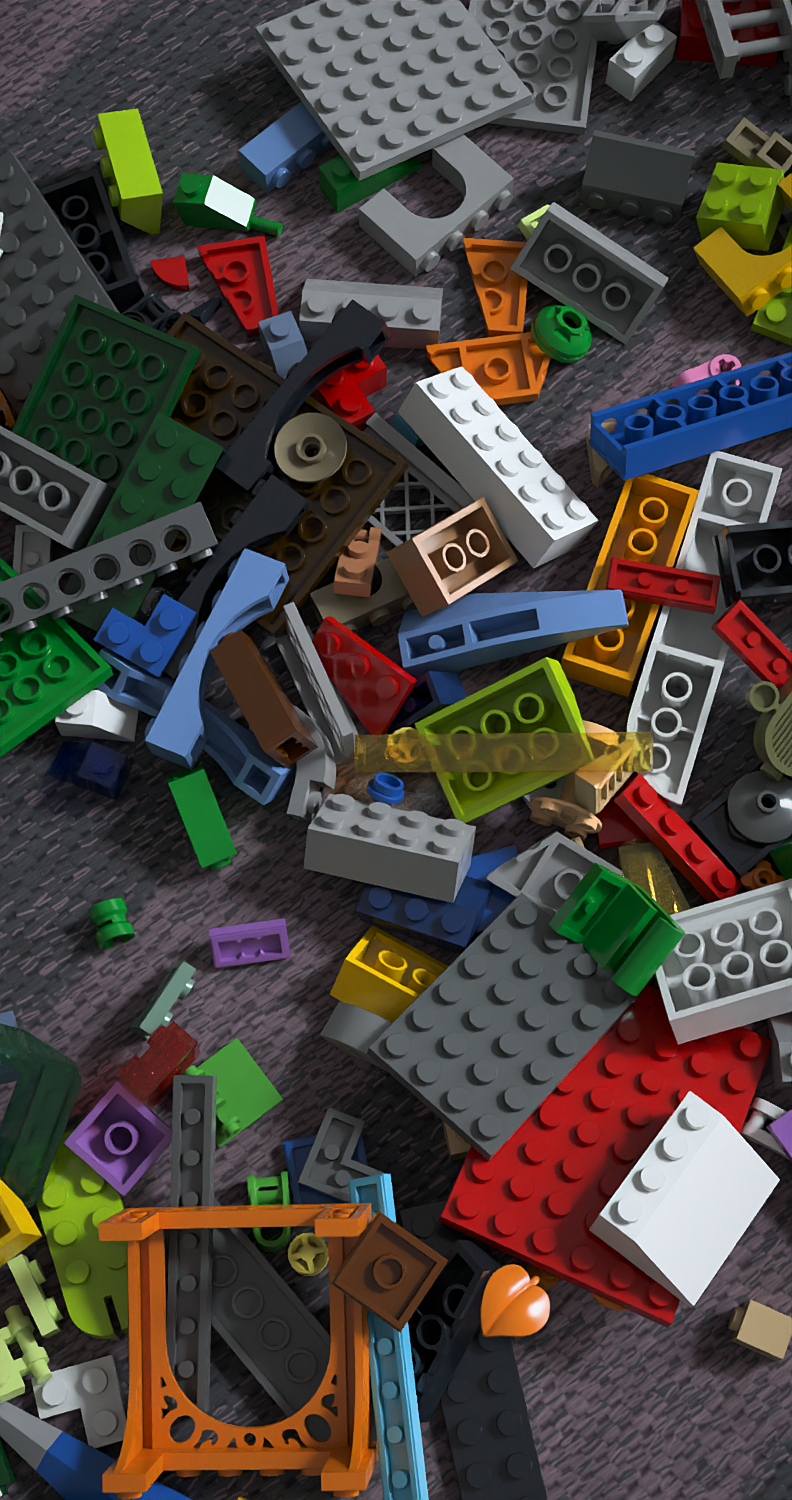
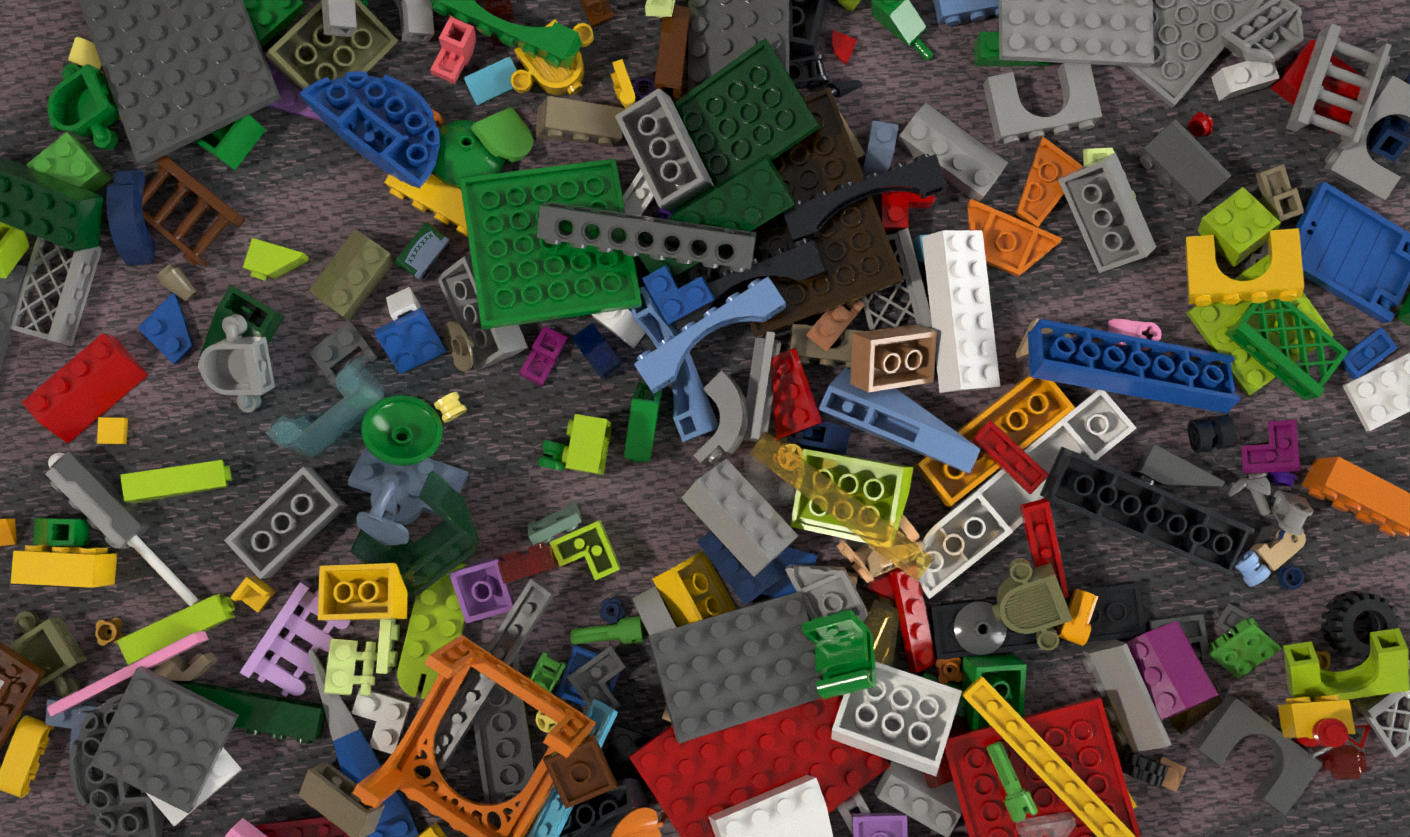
camera: 30 degrees right, 15 degrees up
bright green hinge [182,1038,283,1148] -> none
red wing [197,236,279,337] -> none
medium lavender plate [209,918,291,969] -> none
reddish brown slope [210,630,318,768] -> none
dark tan dish [274,413,347,483] -> none
blue plate [367,772,404,806] -> none
green piece [531,305,592,363] -> none
none -> magenta slope [519,326,567,387]
none -> lime brick [549,520,621,580]
none -> lime brick [562,414,612,475]
none -> bright green piece [570,616,645,644]
none -> dark blue plate [599,597,625,624]
none -> red plate [1188,112,1213,137]

